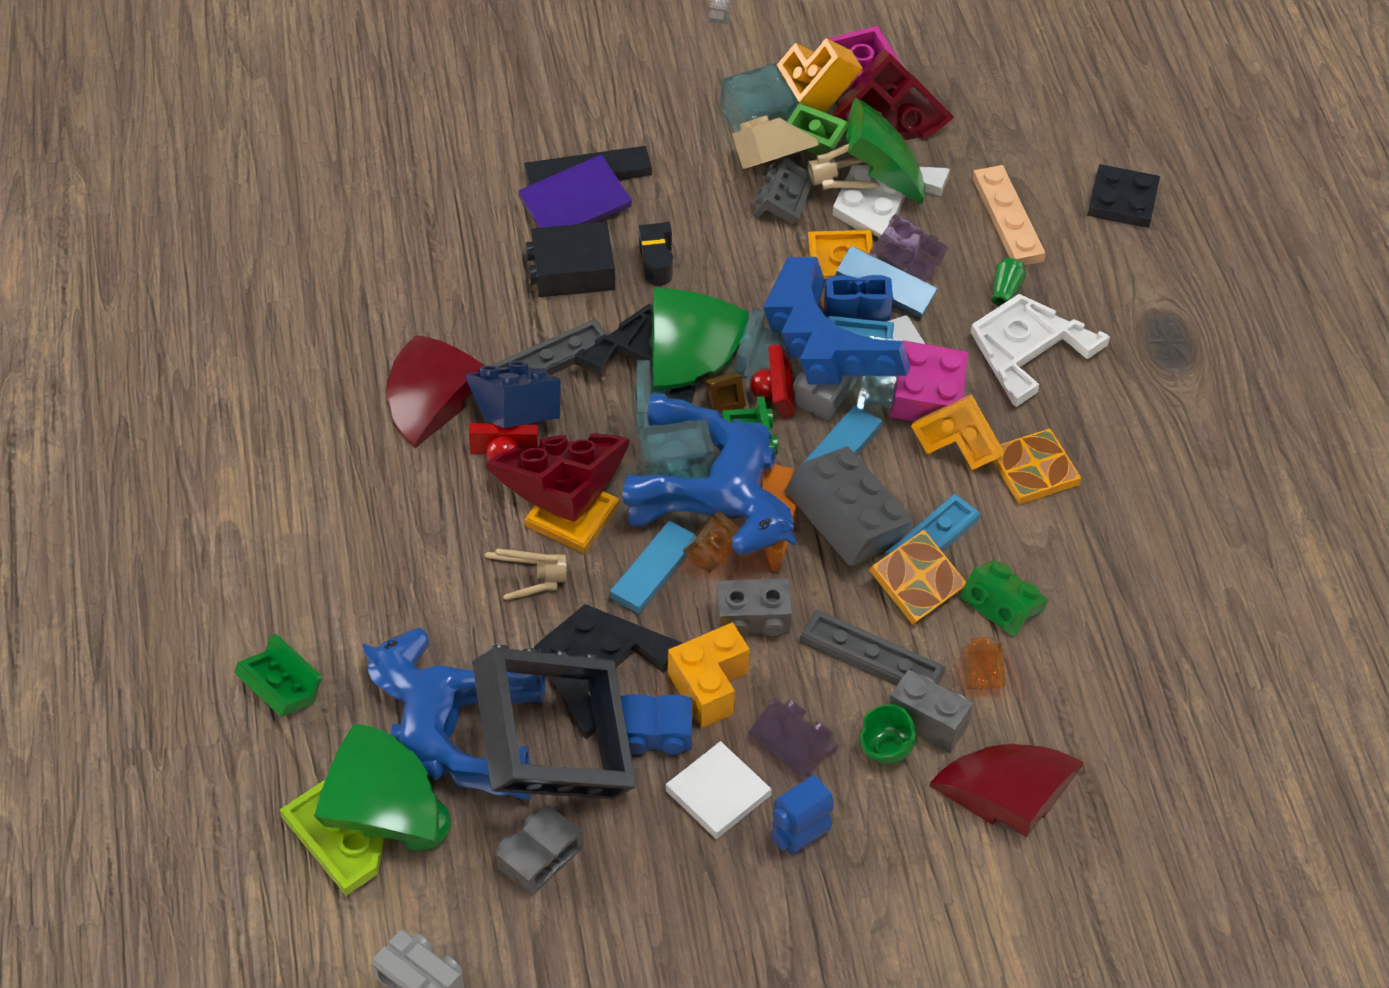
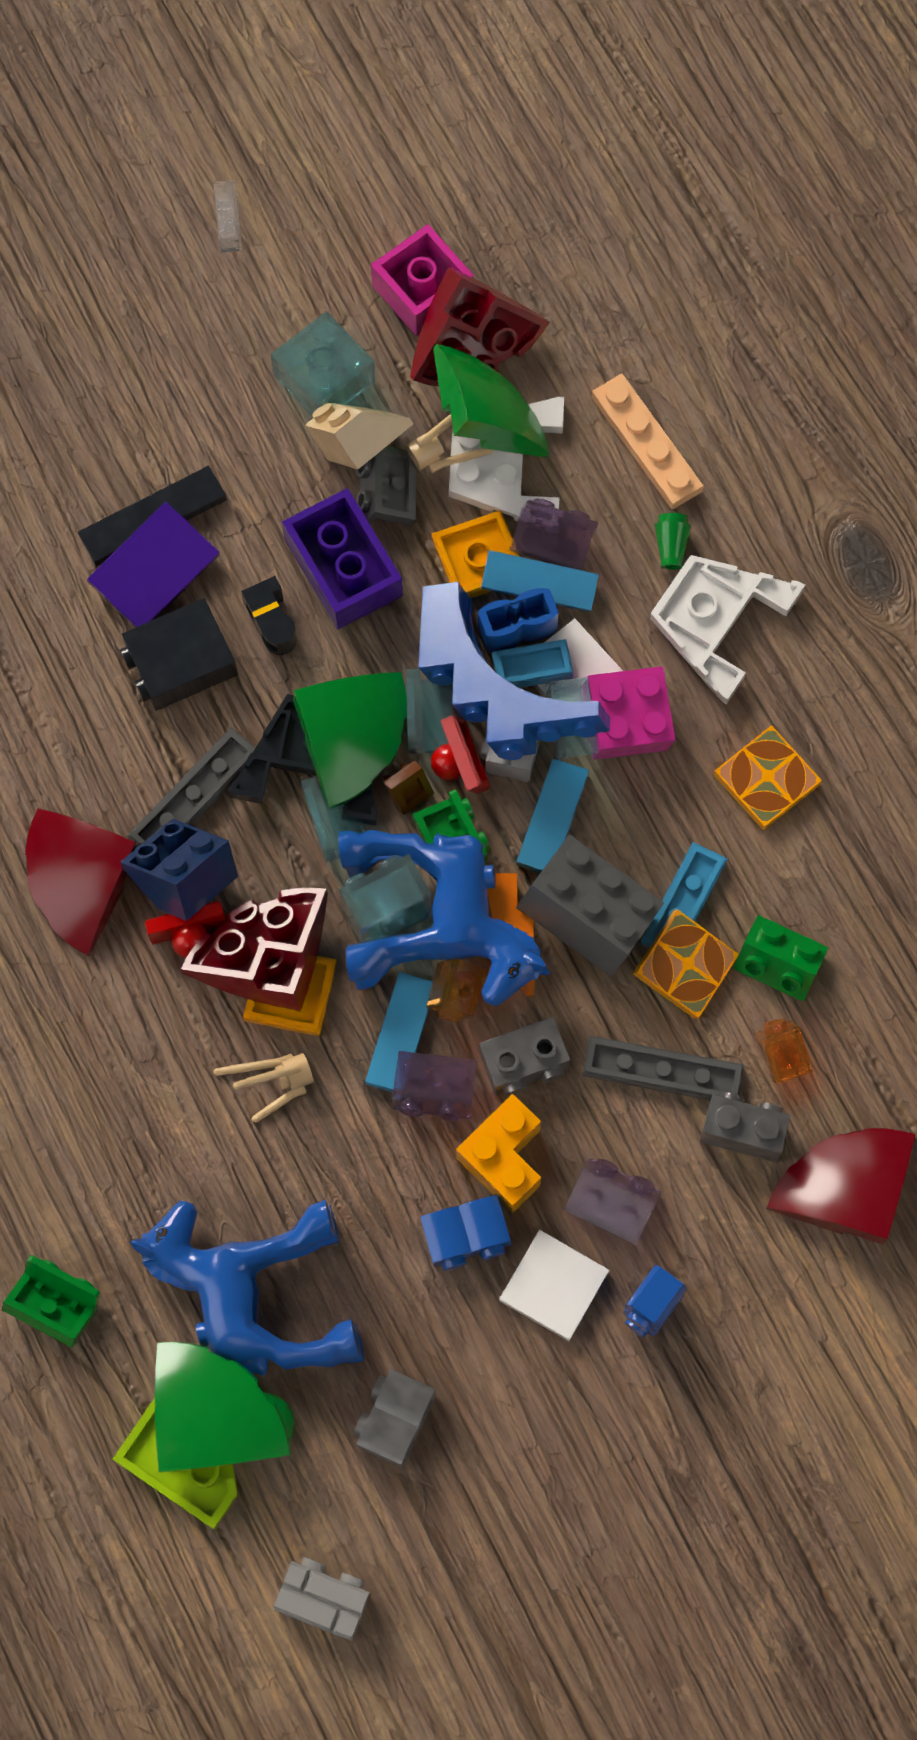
camera: 15 degrees left, 20 degrees up
black window [472,645,636,799] -> none
black wing [534,604,683,740] -> none
light orange brick [777,38,863,113] -> none
bright green slope [787,103,849,155] -> none
green hair [859,704,916,764] -> none
light orange plate [911,394,1004,470] -> none
black plate [1087,164,1160,228] -> none
none -> dark purple brick [282,488,403,630]
none -> clear purple bracket [392,1051,477,1121]

